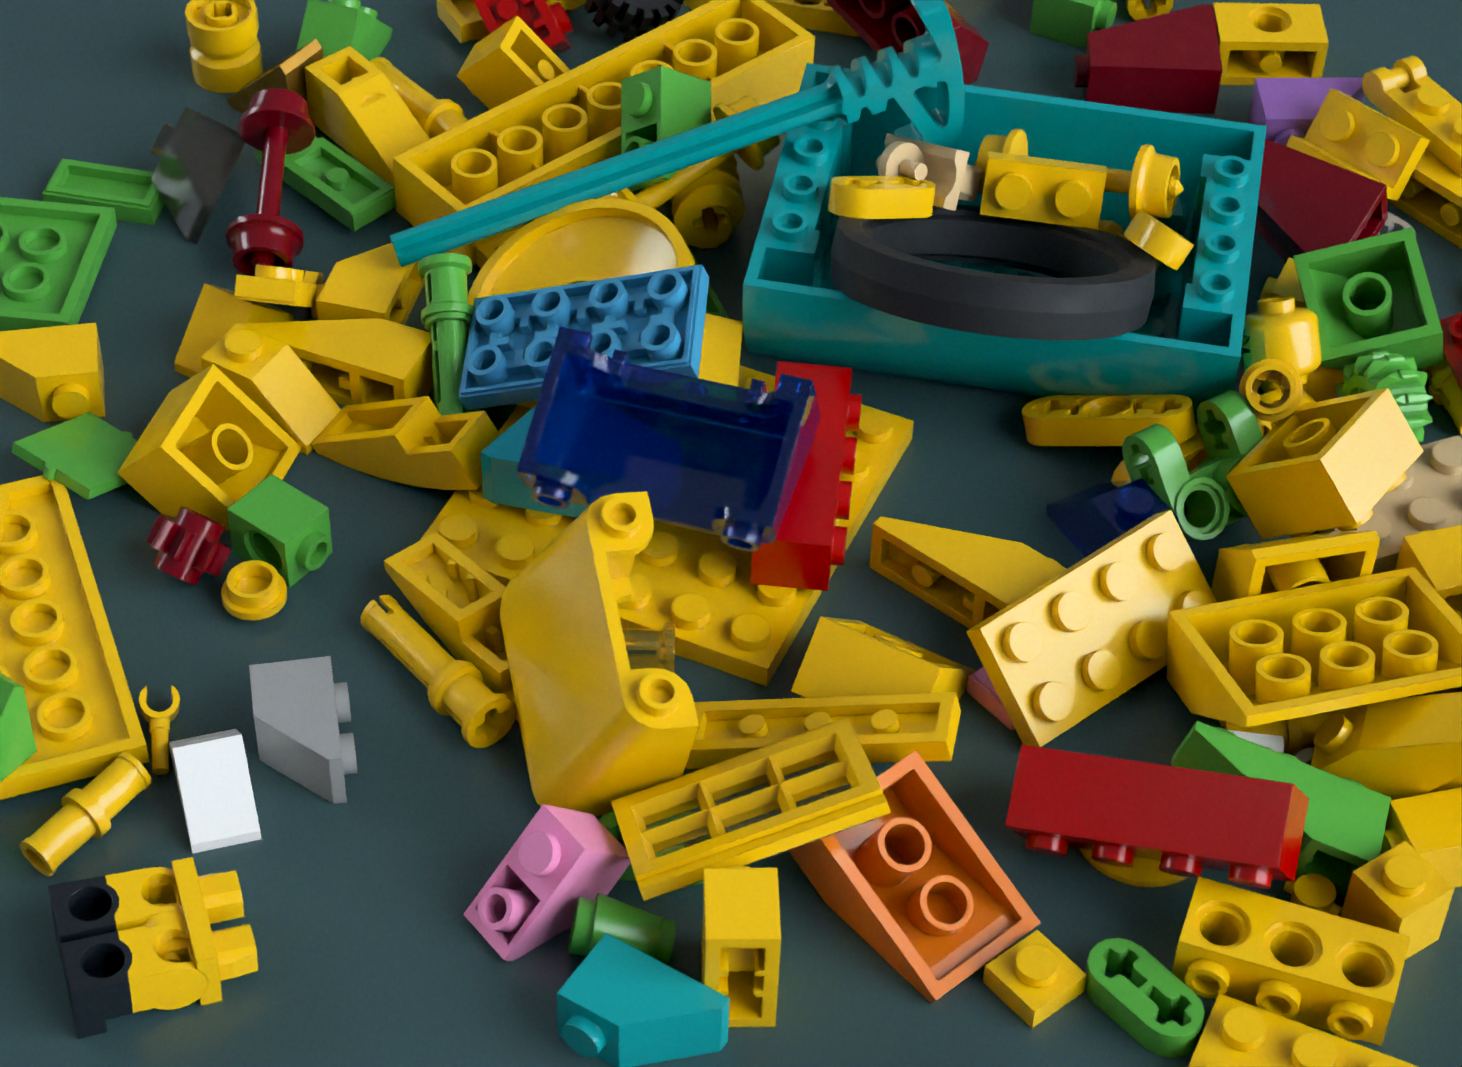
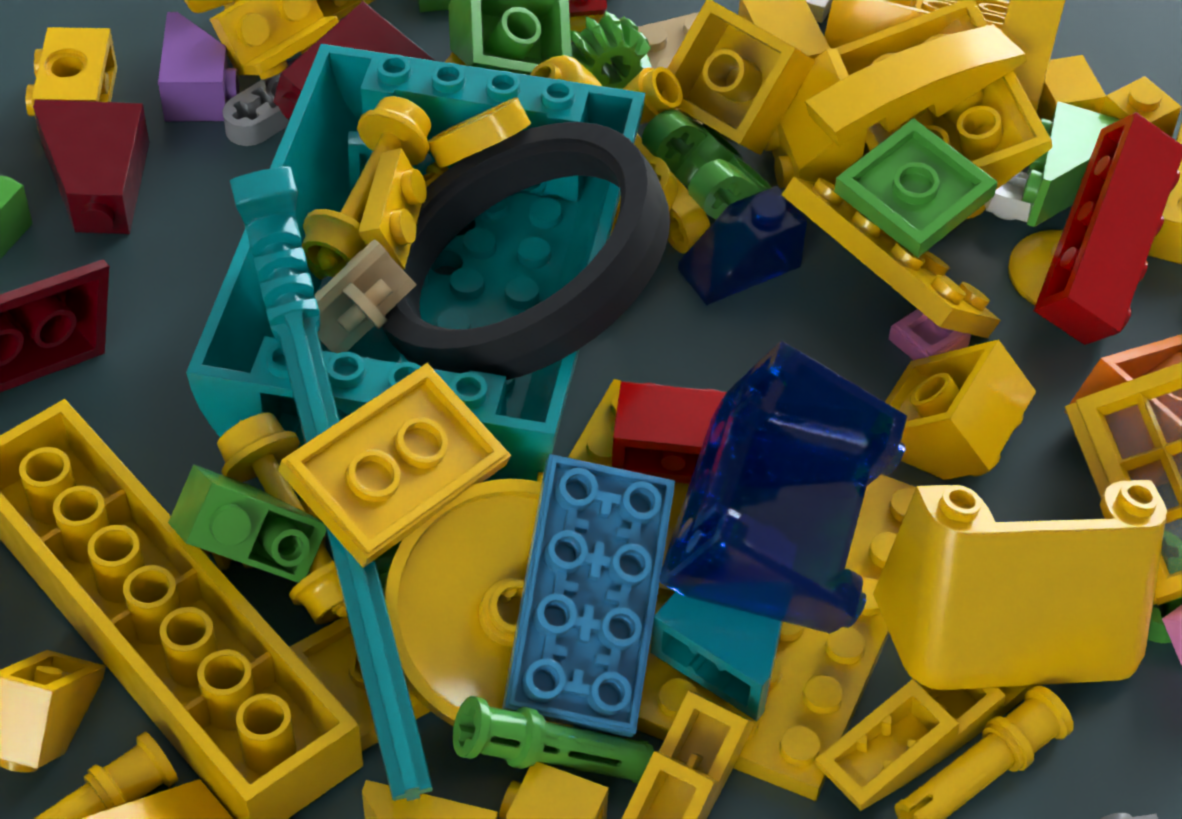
camera: 90 degrees left, 5 degrees up
yellow plate [686,692,961,769] -> none
yellow beam [828,176,936,219] -> none
yellow slope [869,516,1066,629] -> none
none -> yellow tile [277,363,511,568]
none -> yellow slope [805,24,1027,147]
none -> bright green plate [834,118,998,258]

